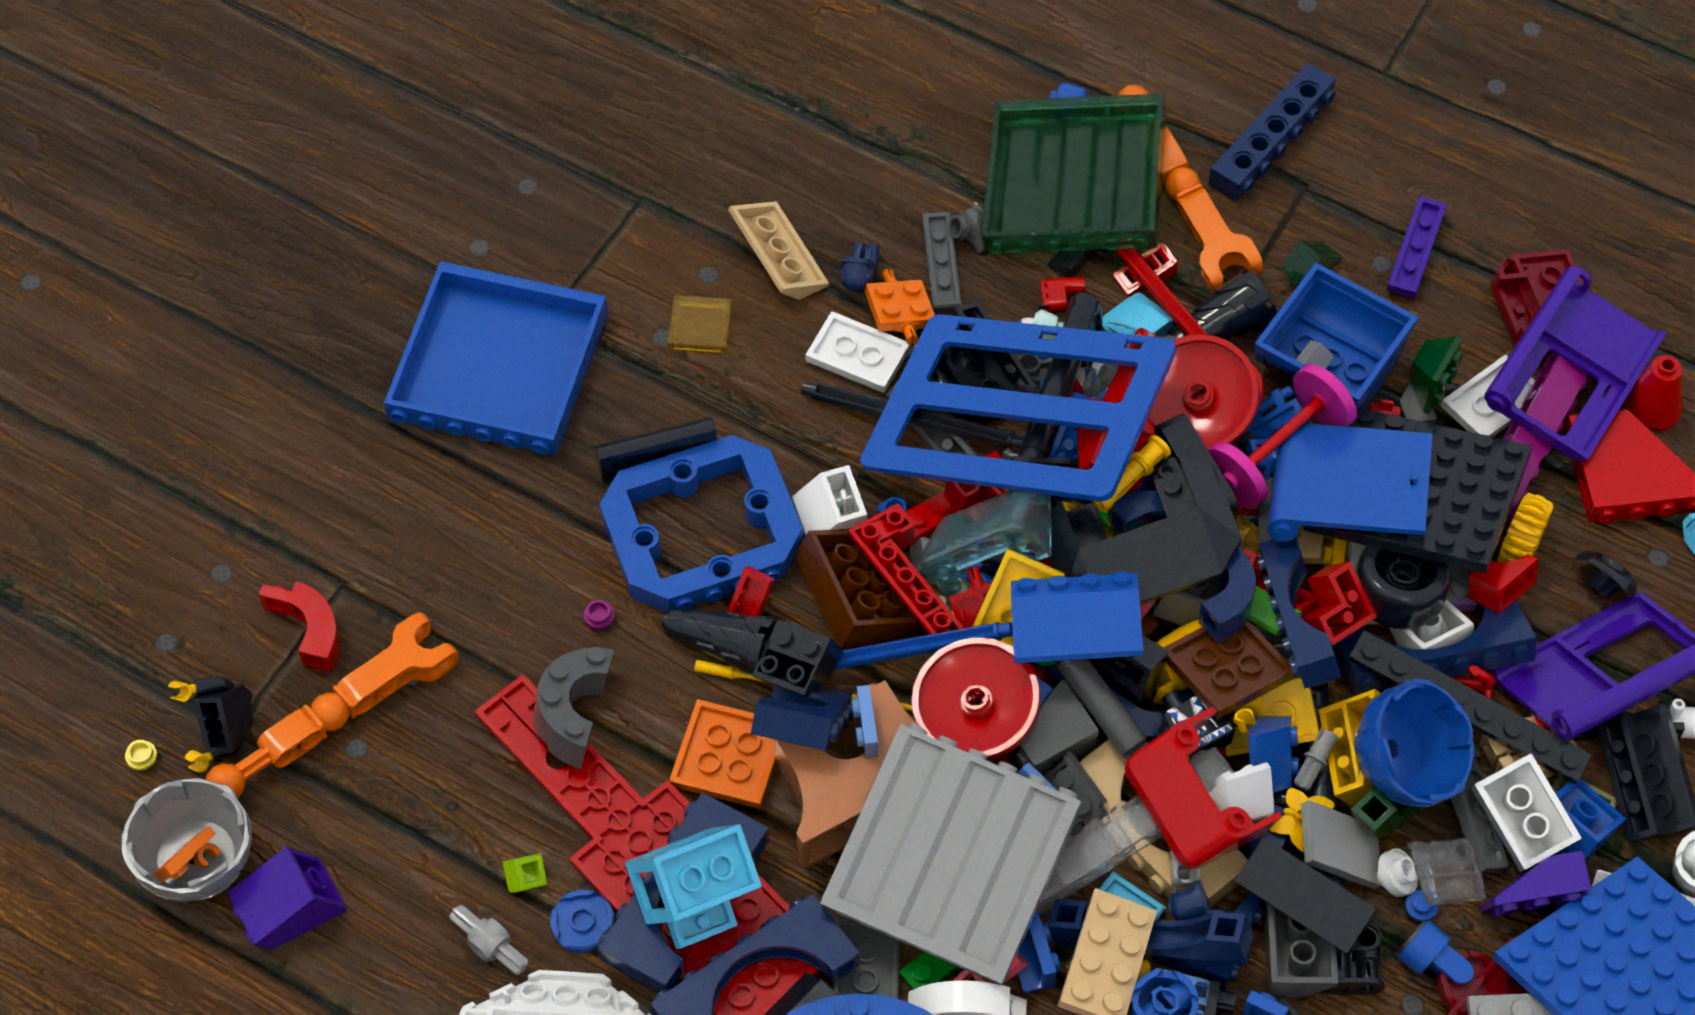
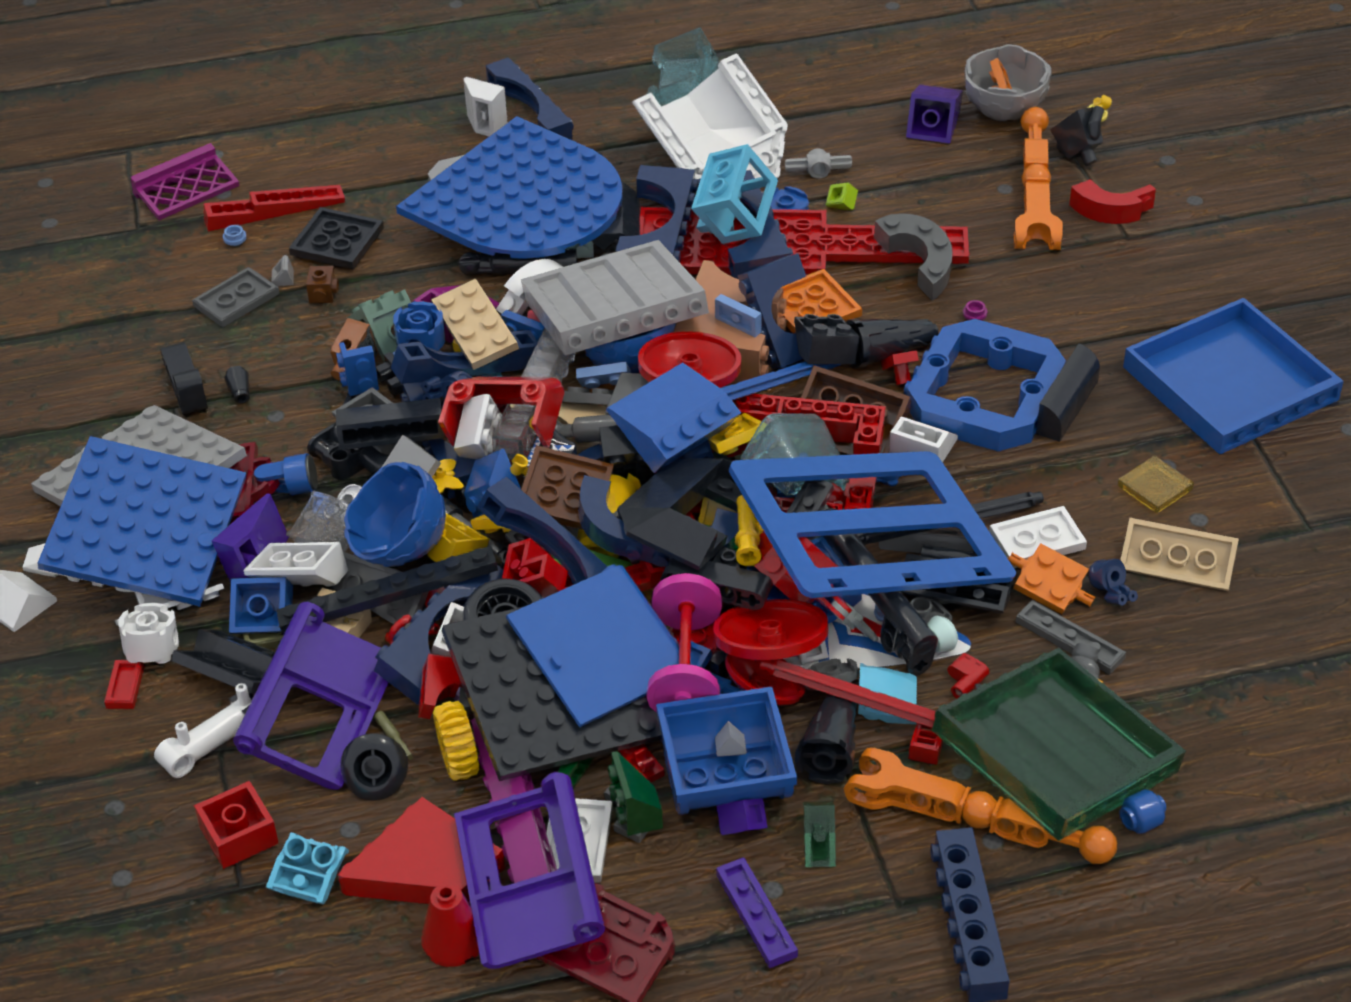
camera: 135 degrees right, 15 degrees down
light grey axle [1294,728,1339,791] -> none
none -> olive piece [374,711,413,760]

